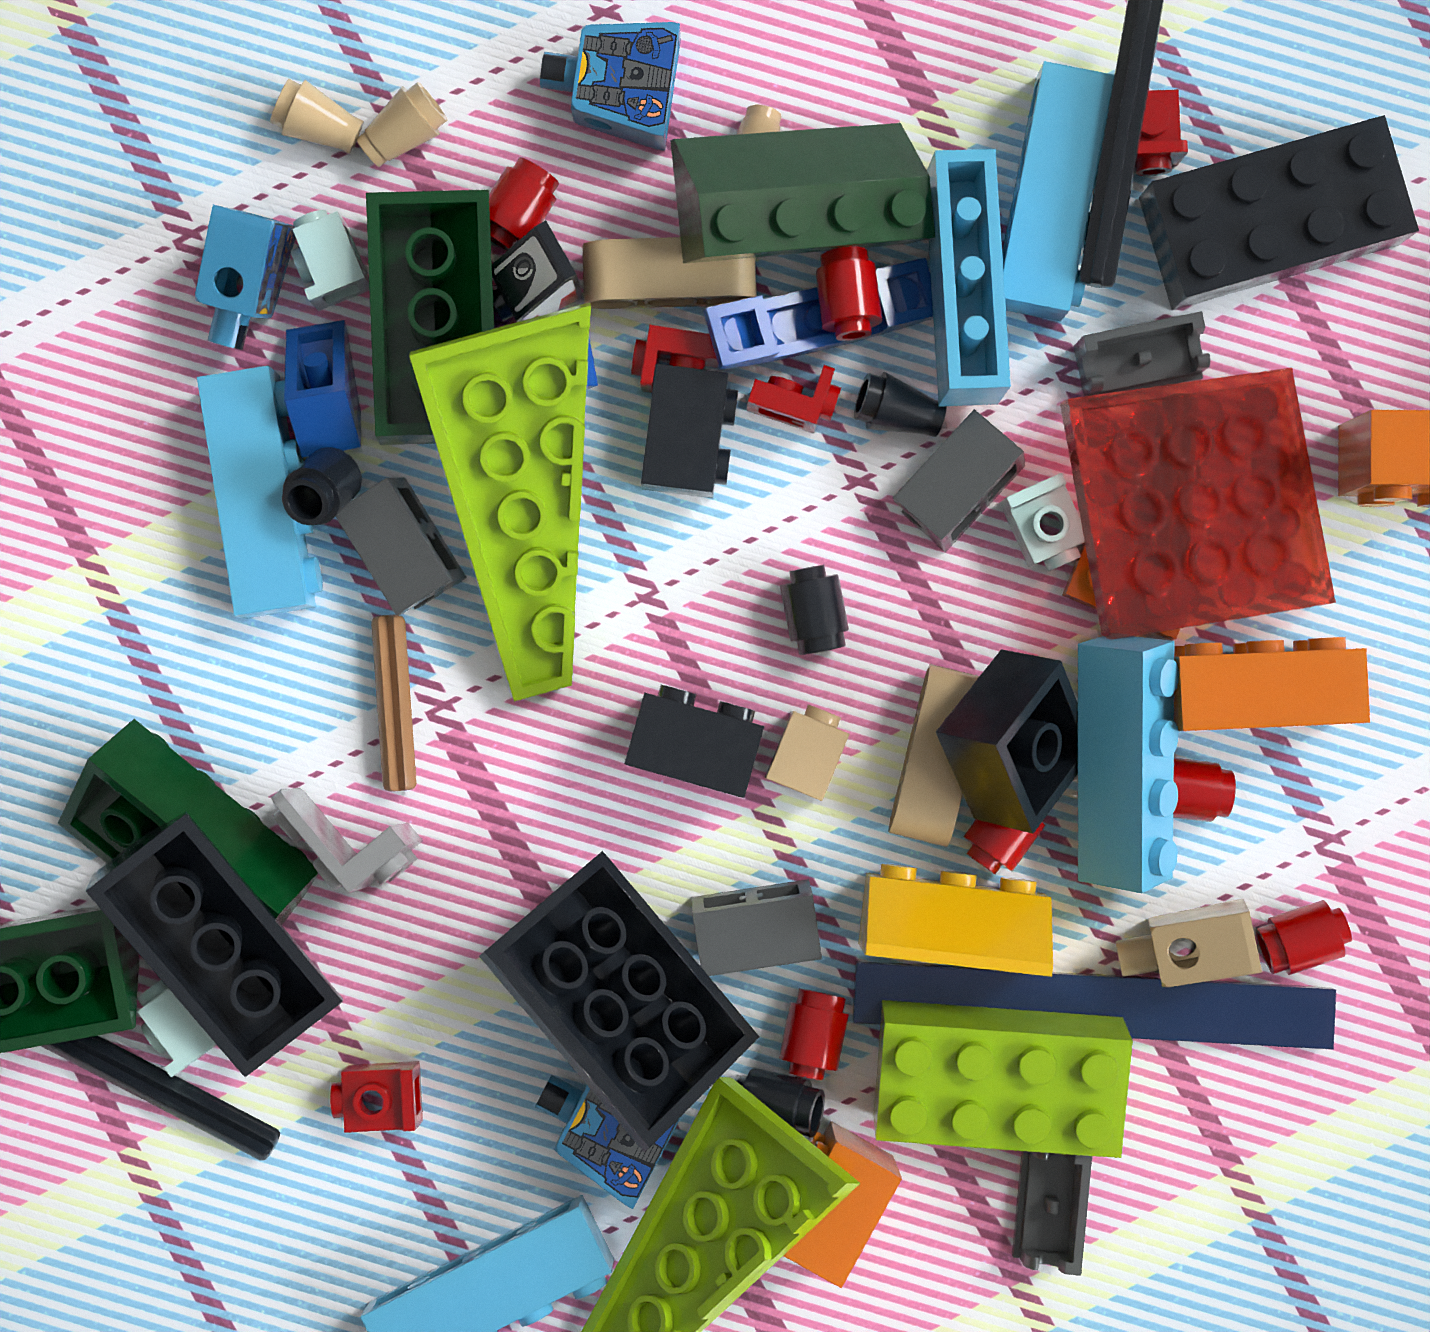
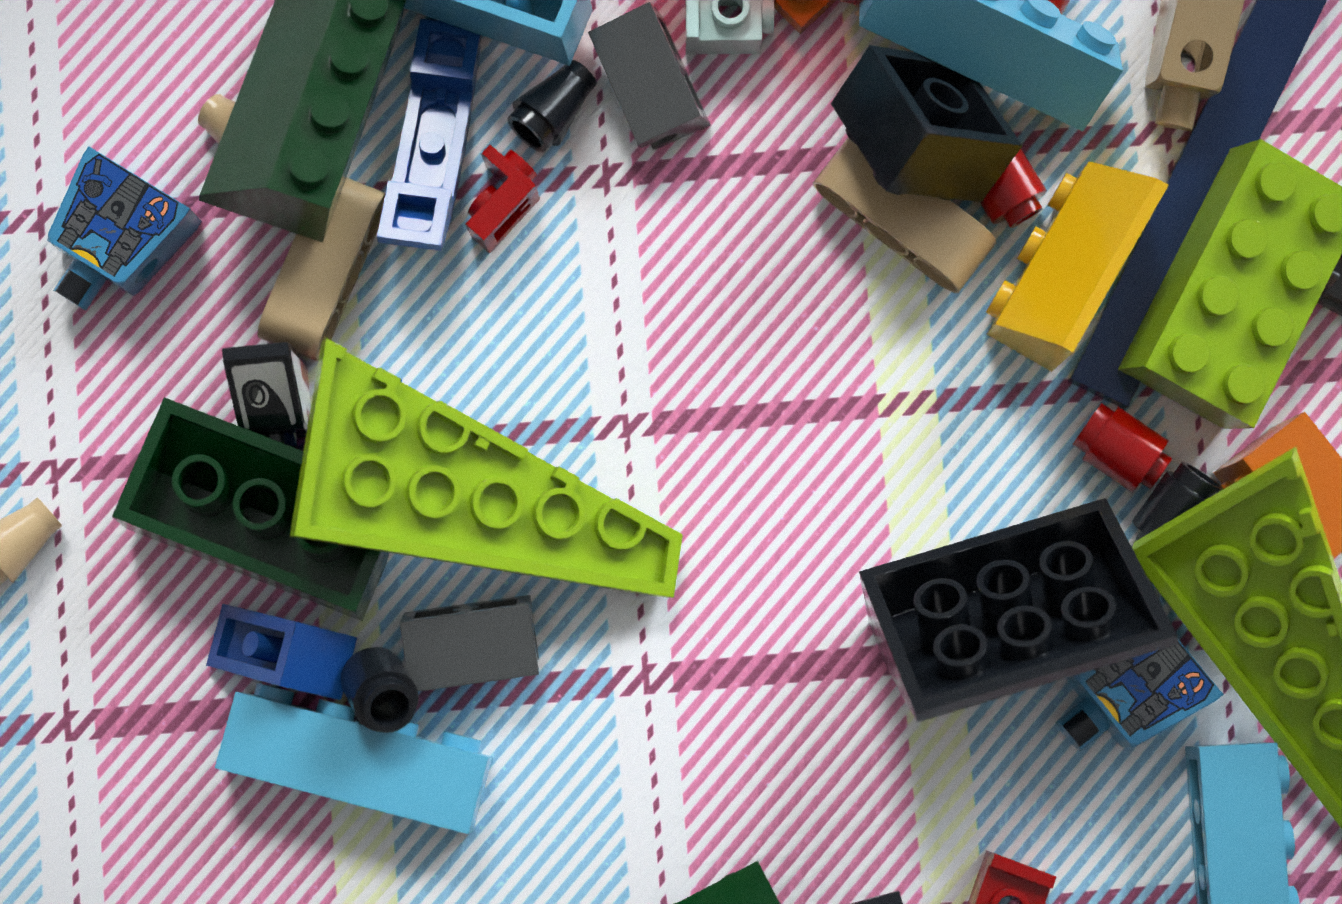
camera: 75 degrees left, 5 degrees down
dark azure torso [195,204,296,350] -> none
light grey bracket [271,788,423,893] -> none
light aqua brick [291,210,369,311] -> none
tan cone [357,82,448,167] -> none
medium nougat axle [371,615,417,792] -> none
red brick [489,157,559,251] -> none
black brick [624,684,764,798] -> none
red bracket [631,324,718,393] -> none
black brick [641,364,738,498] -> none
dark grey hinge [691,879,822,976] -> none
tan brick [765,704,849,801] -> none
black brick [780,564,849,655] -> none
red brick [816,246,882,341] -> none

